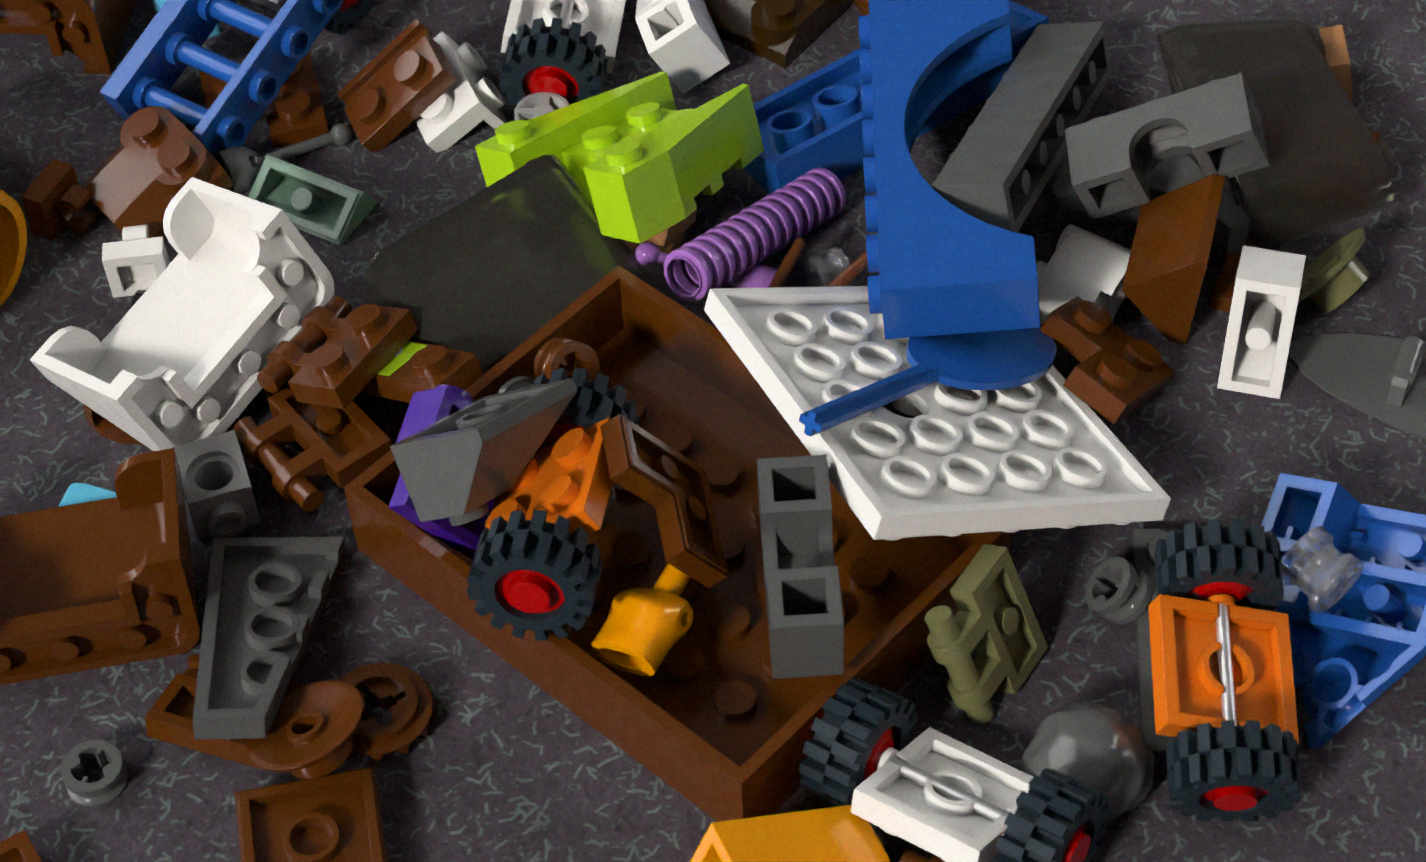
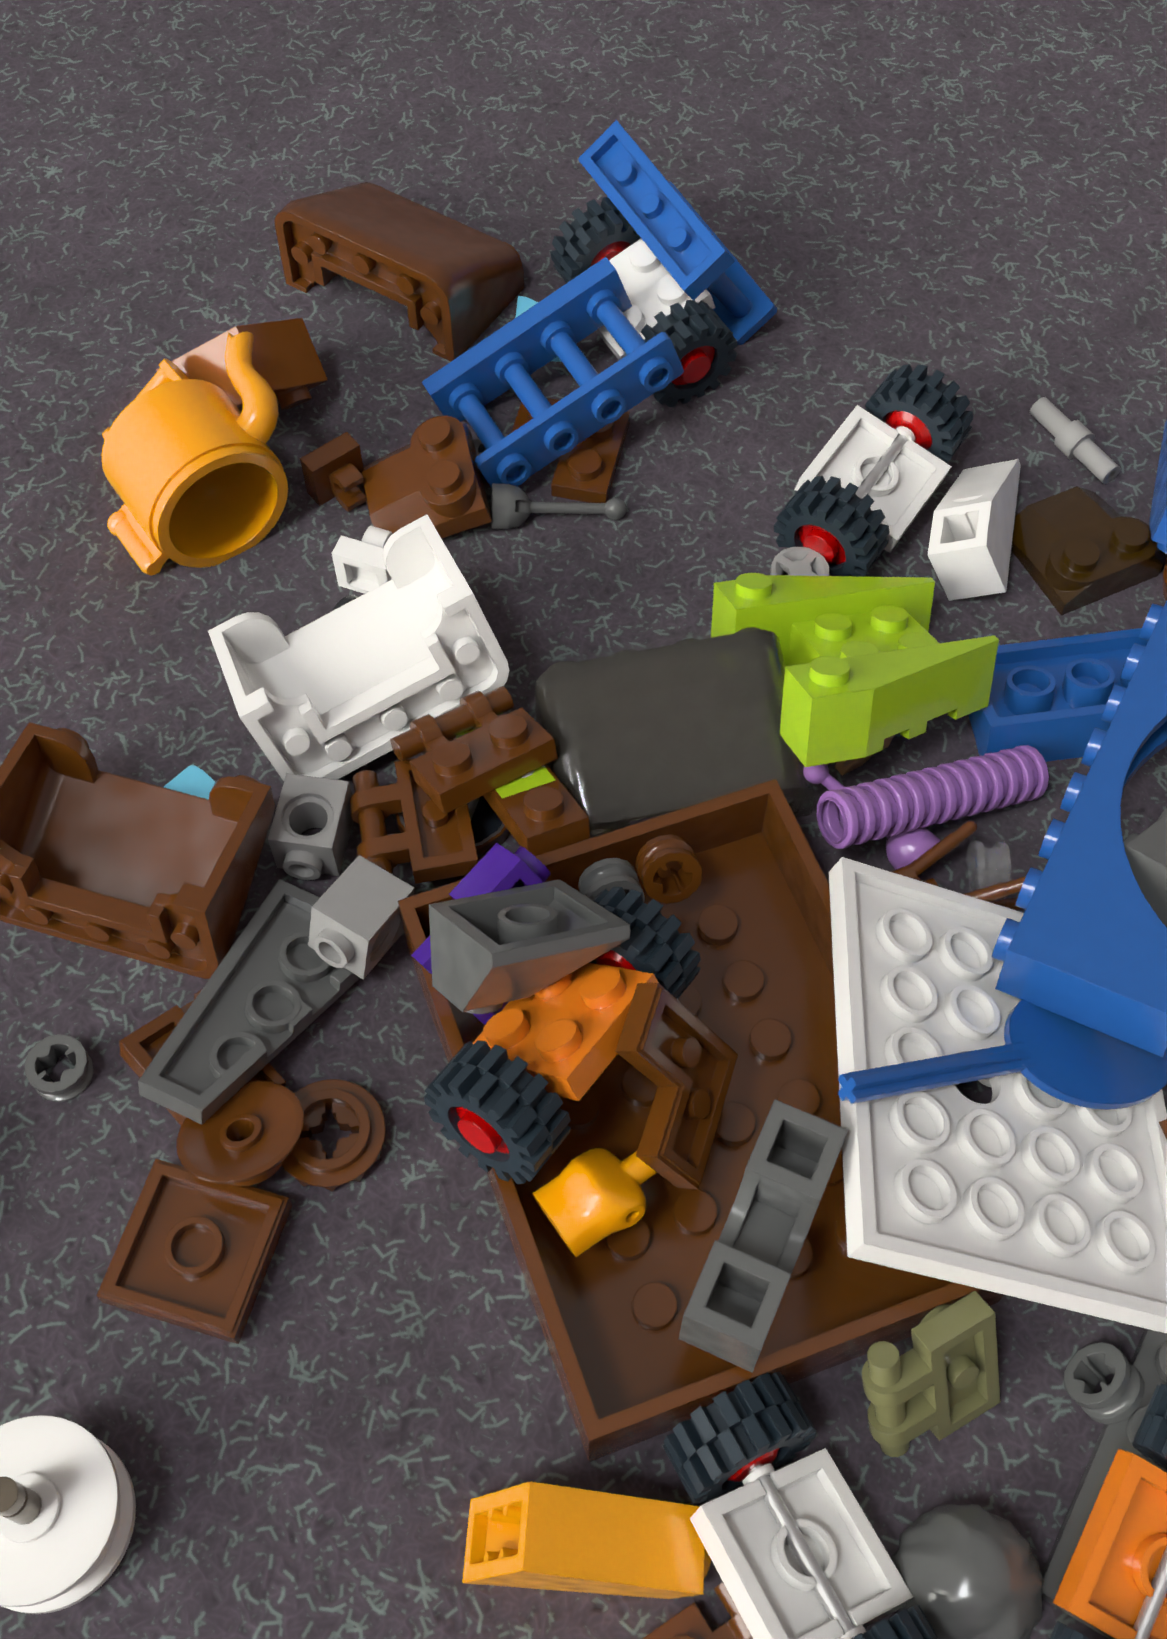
camera: 25 degrees right, 10 degrees up
sand green slope [248,155,378,246] -> none
reddish brown plate [337,18,458,152] -> none
white bracket [415,31,508,153] -> none
none -> light grey brick [308,855,415,979]

